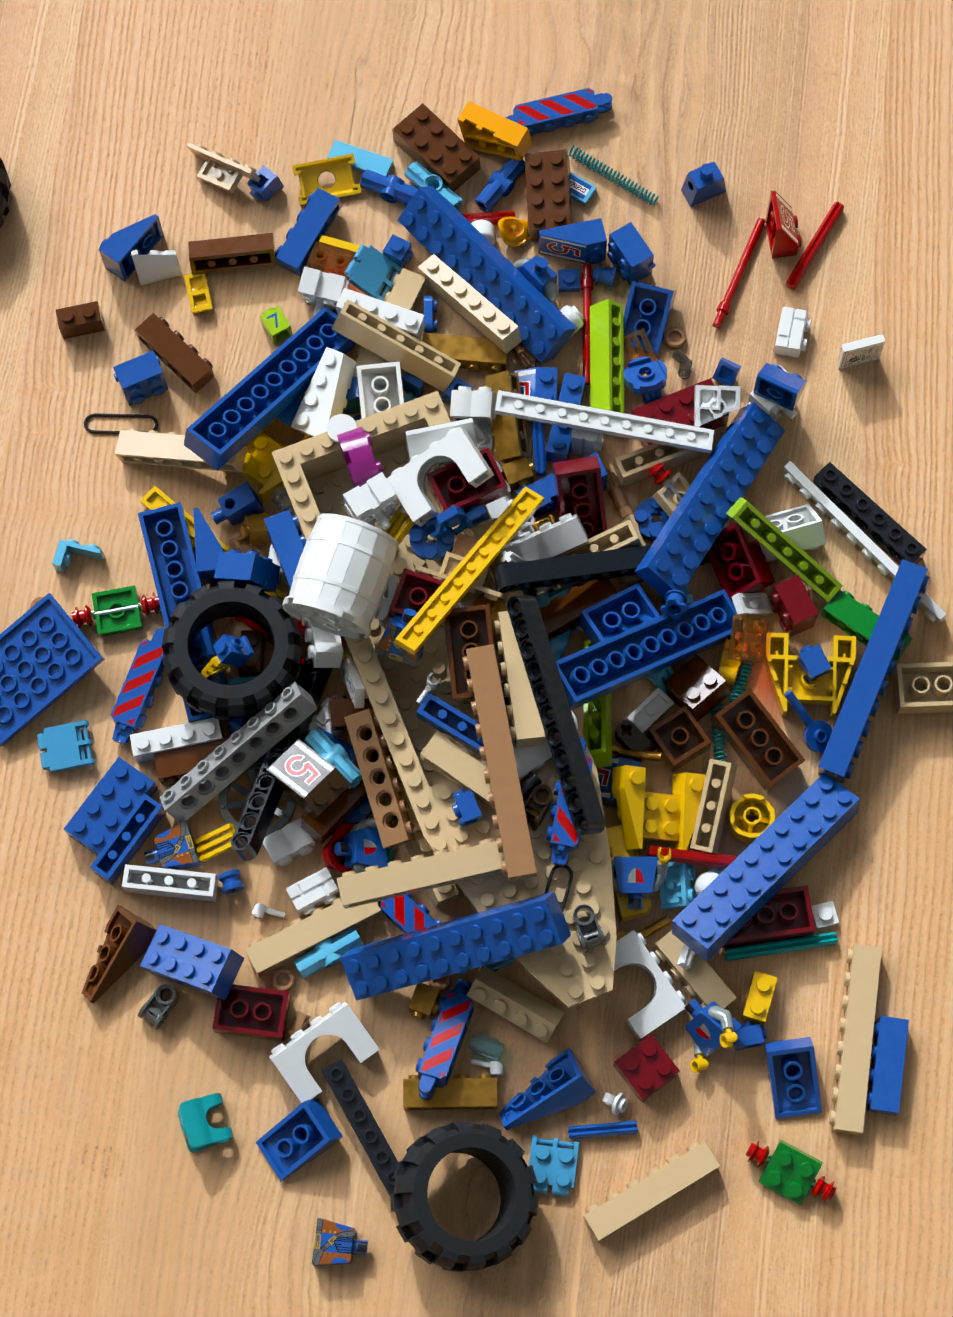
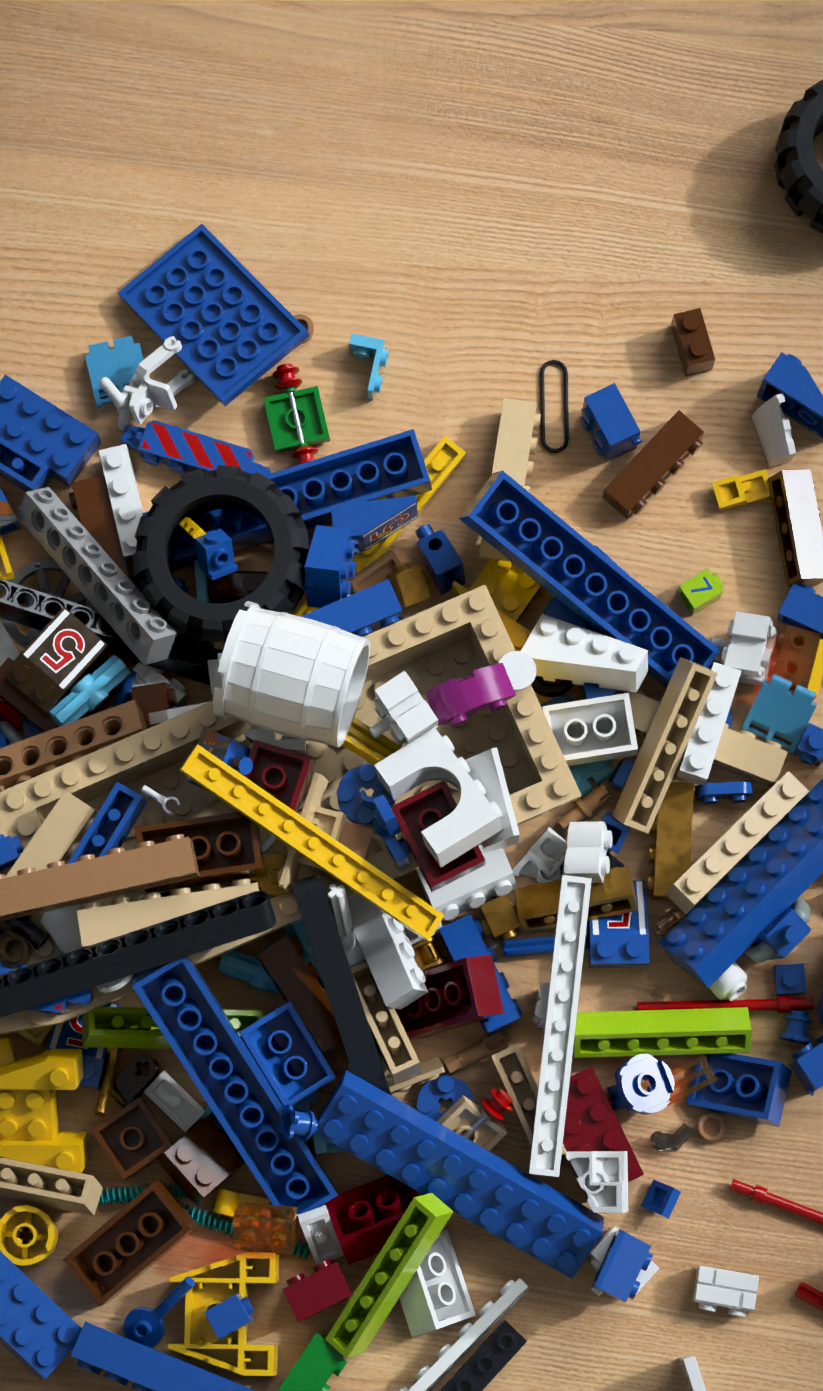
camera: 85 degrees right, 5 degrees up
blue brick [546,373,586,463] -> none
none -> white piece [99,336,195,431]

